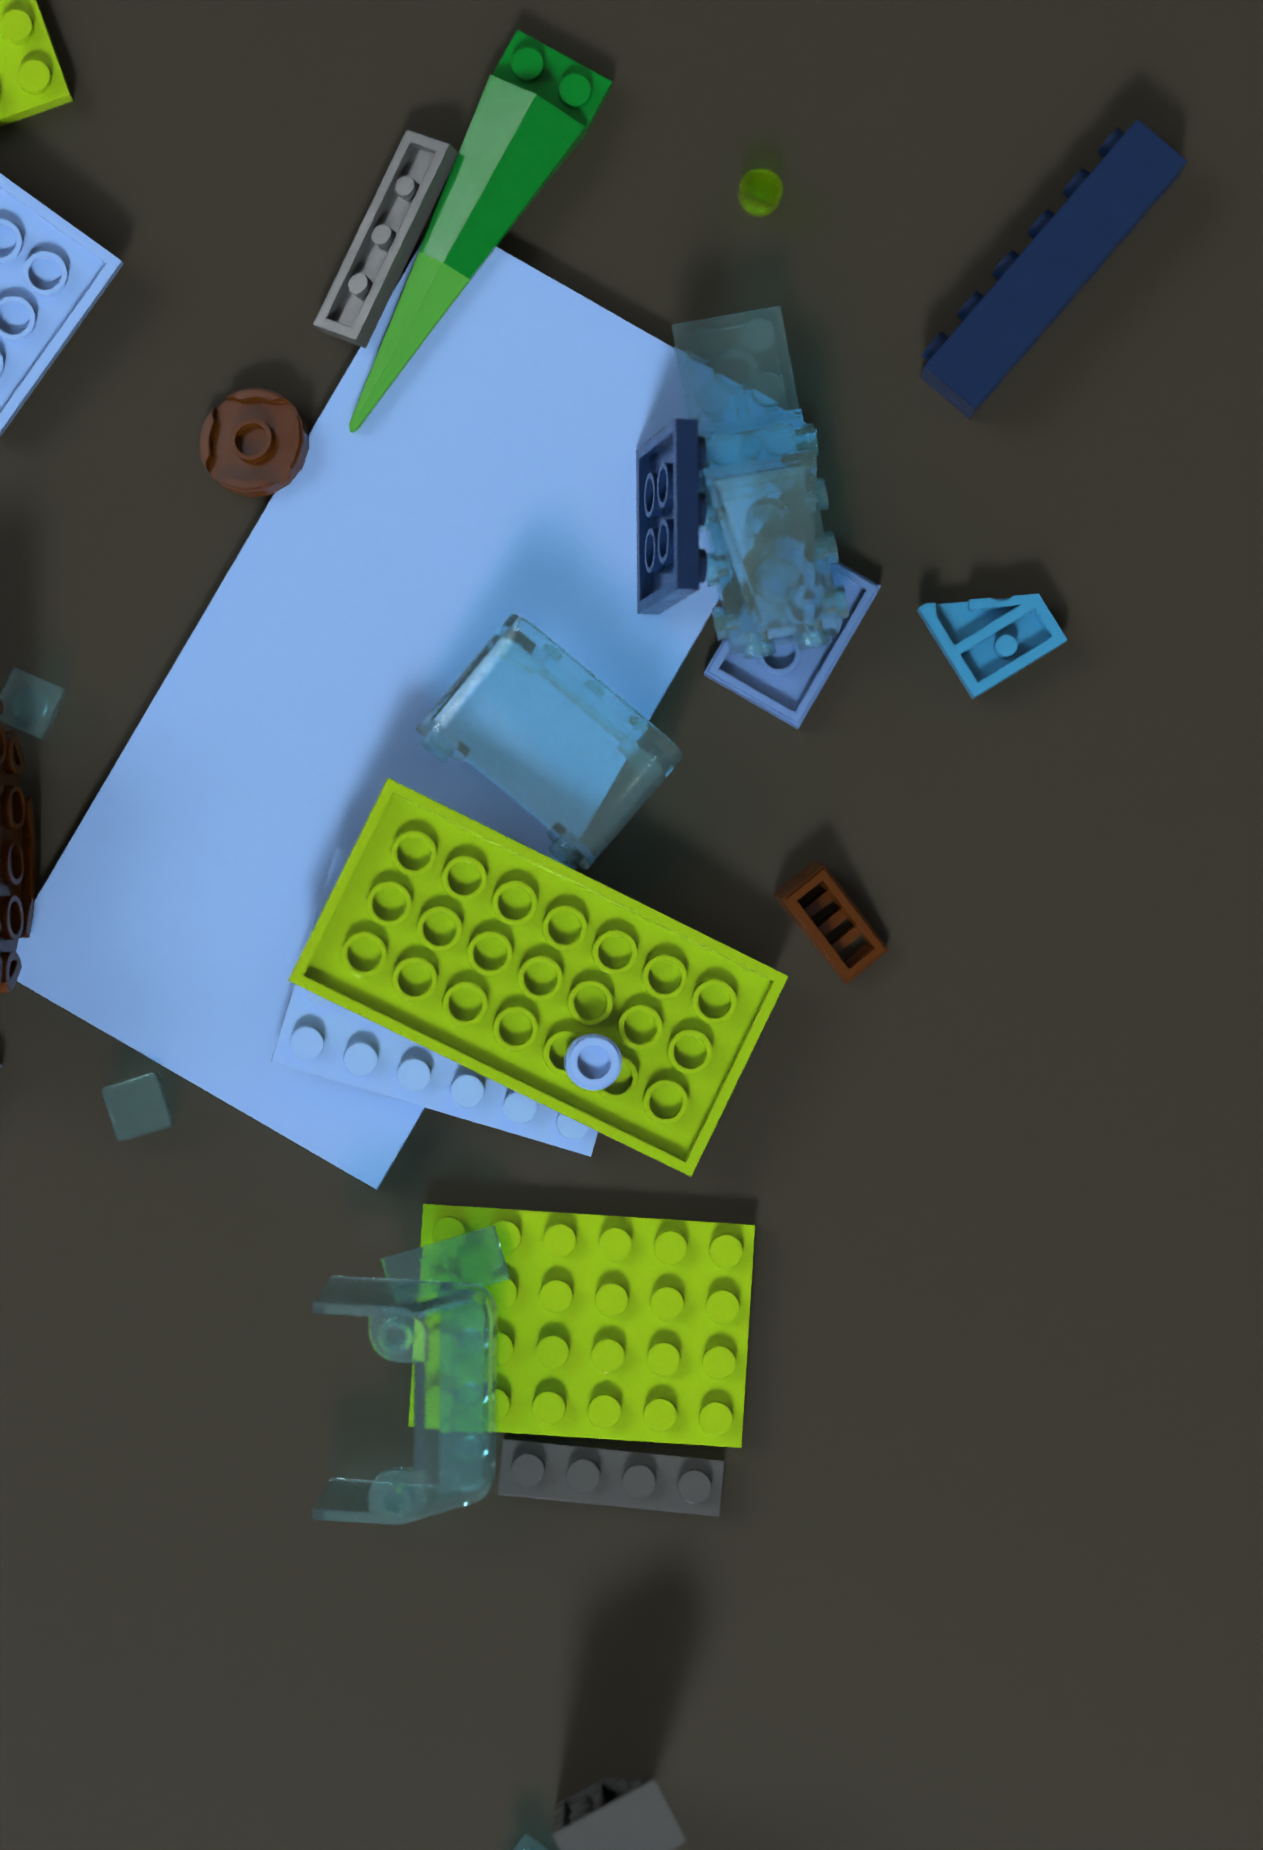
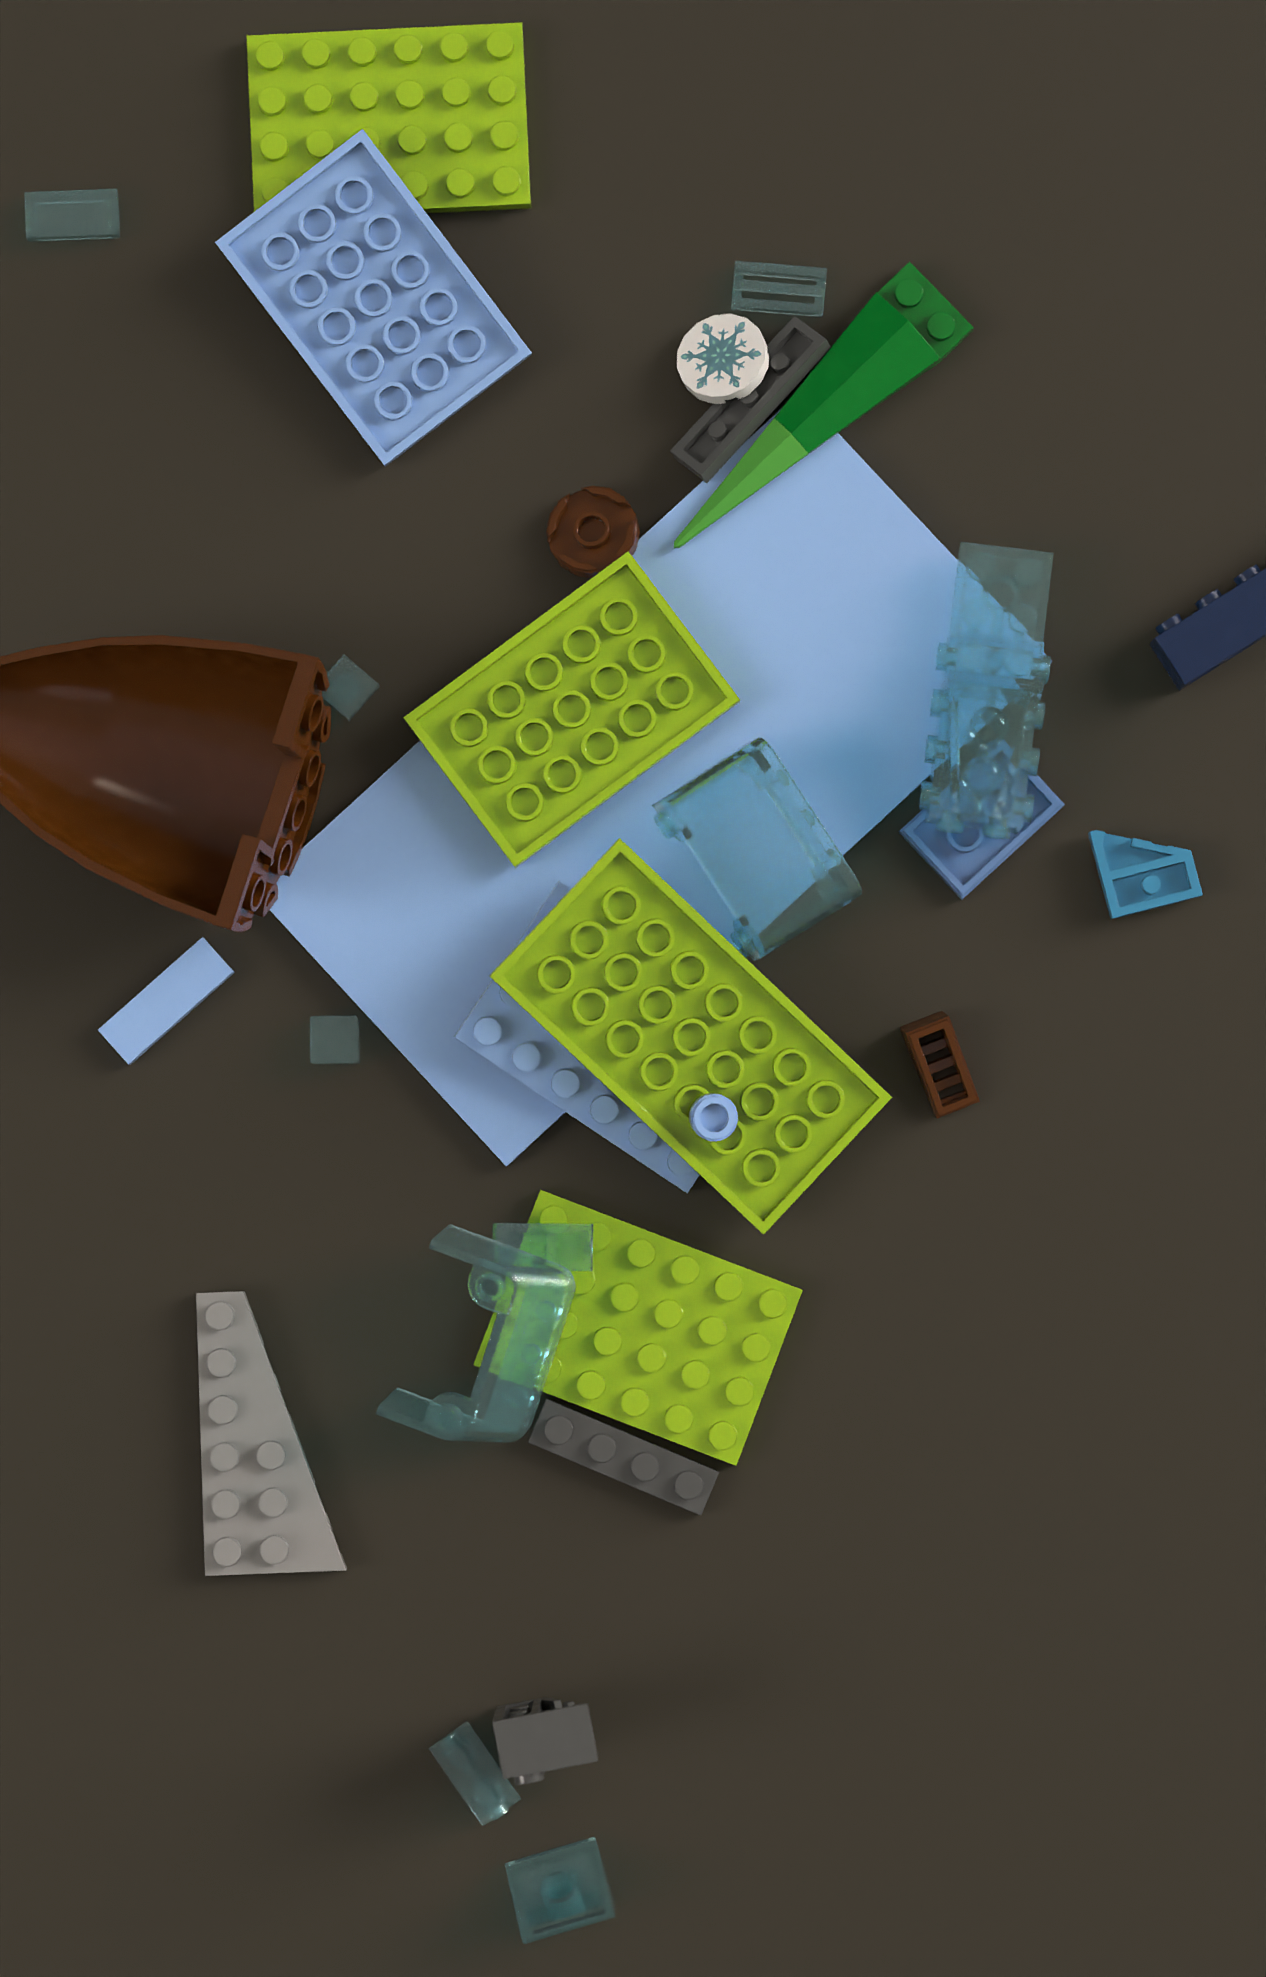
camera: 20 degrees right, 0 degrees up
dark blue plate [636,418,708,614] -> none
clear neon green hinge [738,168,783,218] -> none
none -> light grey wing [196,1291,347,1576]
none -> lime plate [403,551,740,869]
none -> white tile [677,314,769,404]
none -> clear light blue tile [731,261,827,317]

